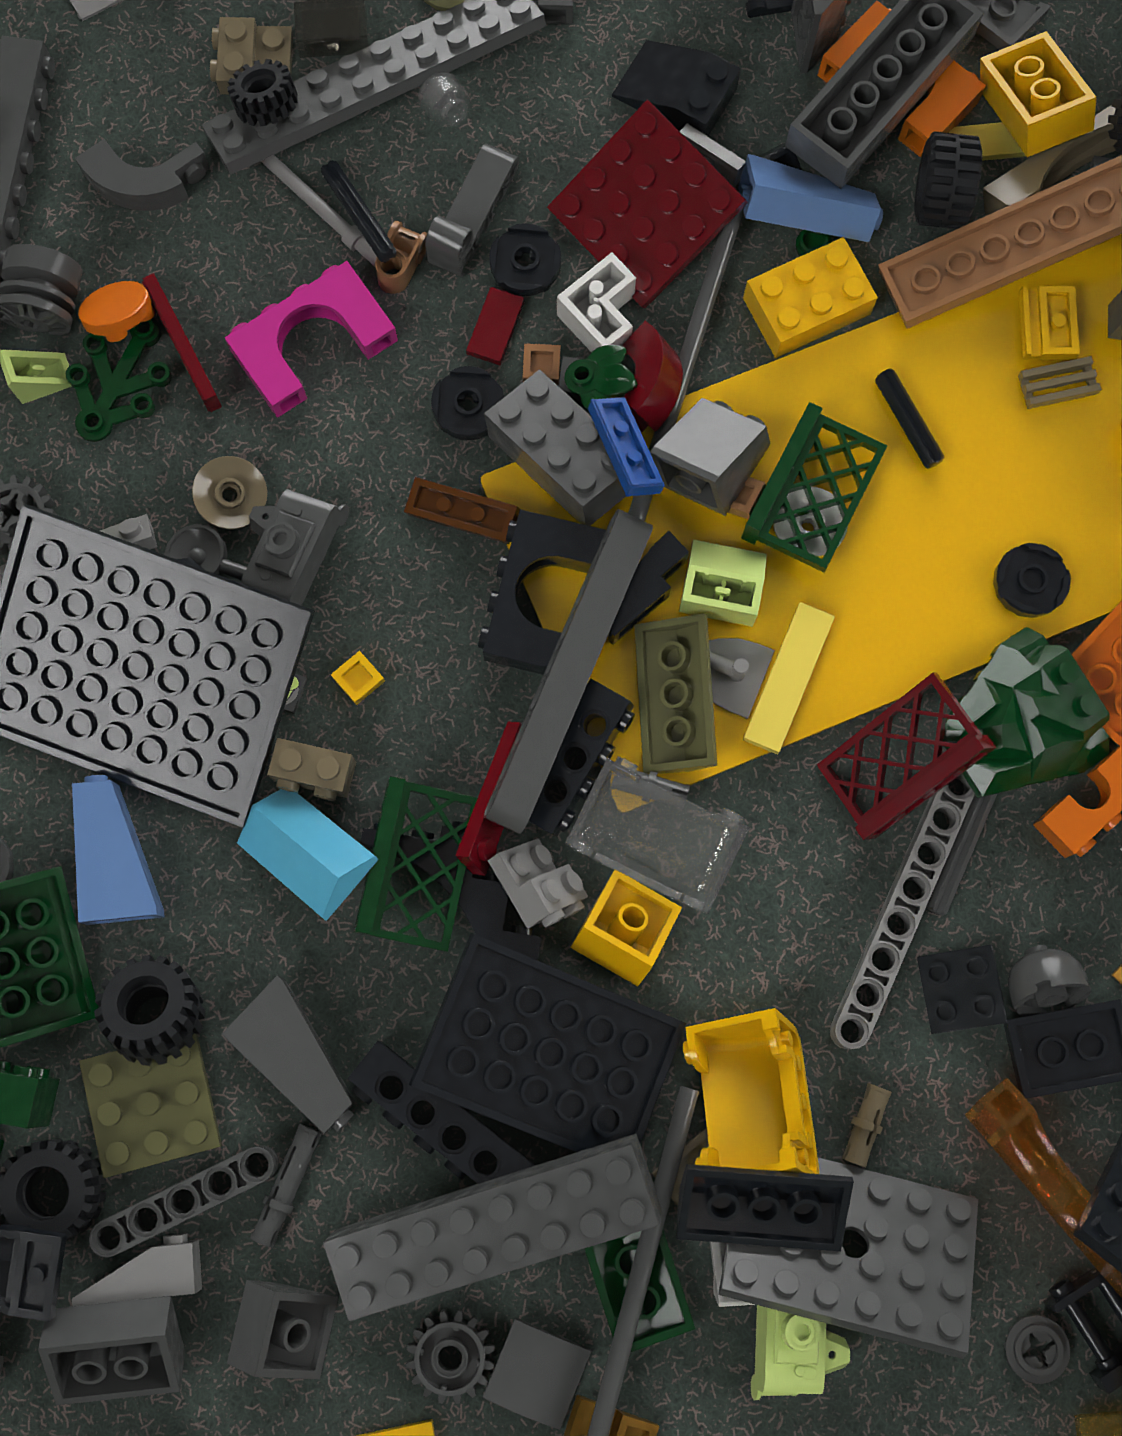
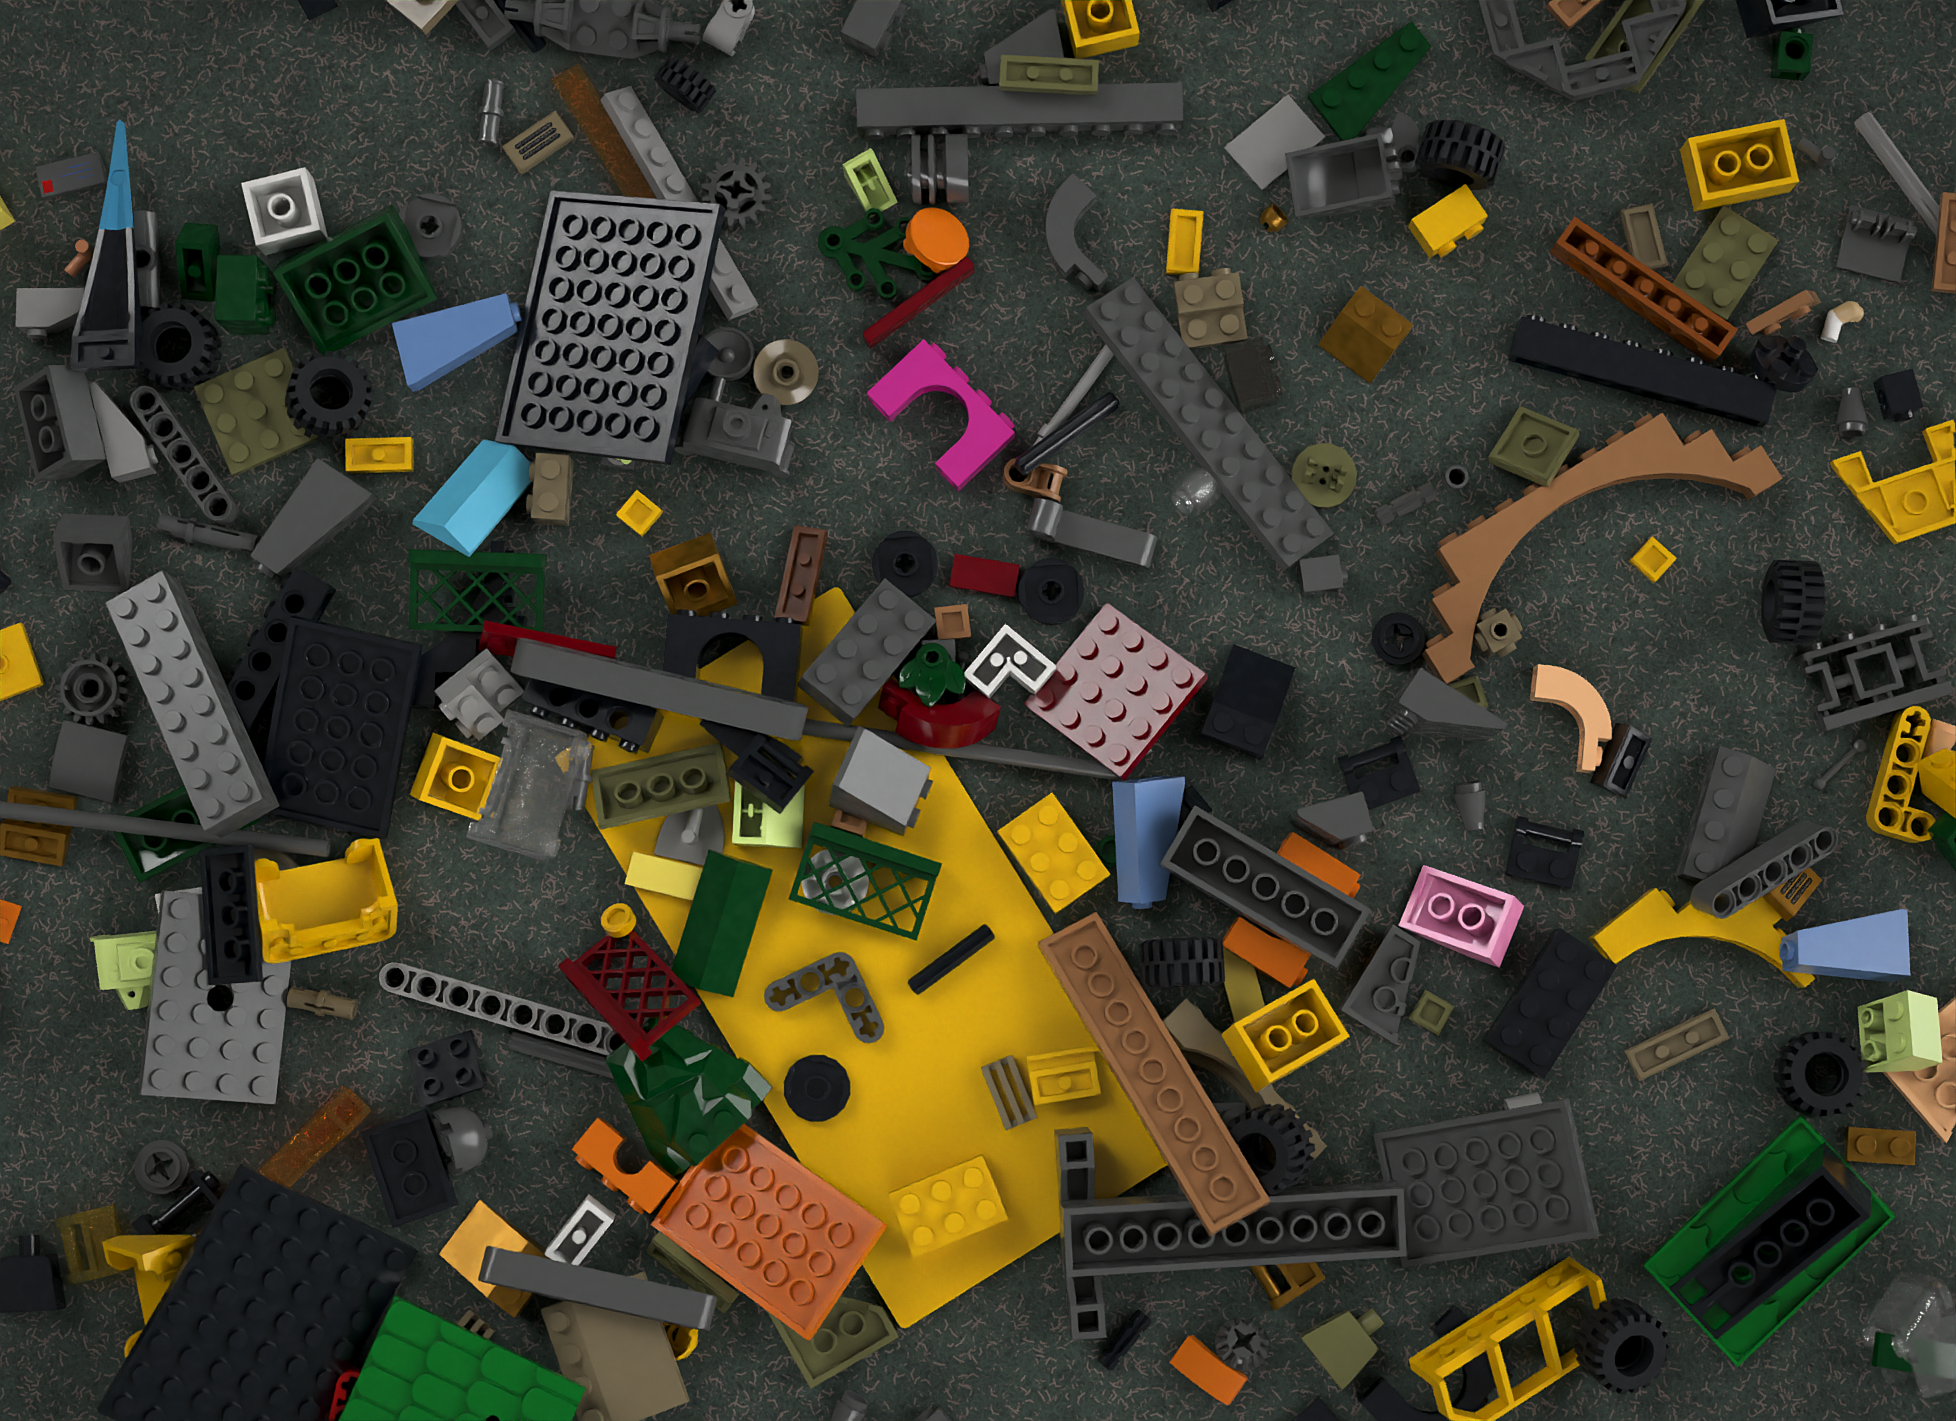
camera: 85 degrees right, 5 degrees up
black tyre [227,59,298,126] -> none
blue tile [588,397,665,497] -> none
light grey plate [680,124,746,188] -> none
none -> yellow plate [345,437,414,474]
none -> yellow tile [601,903,636,938]
none -> pearl gold slope [649,532,738,617]
none -> dark green slope [671,849,773,997]
none -> black plate [726,732,814,814]
none -> dark grey beam [764,952,884,1043]
none -> yellow tile [1166,208,1204,275]

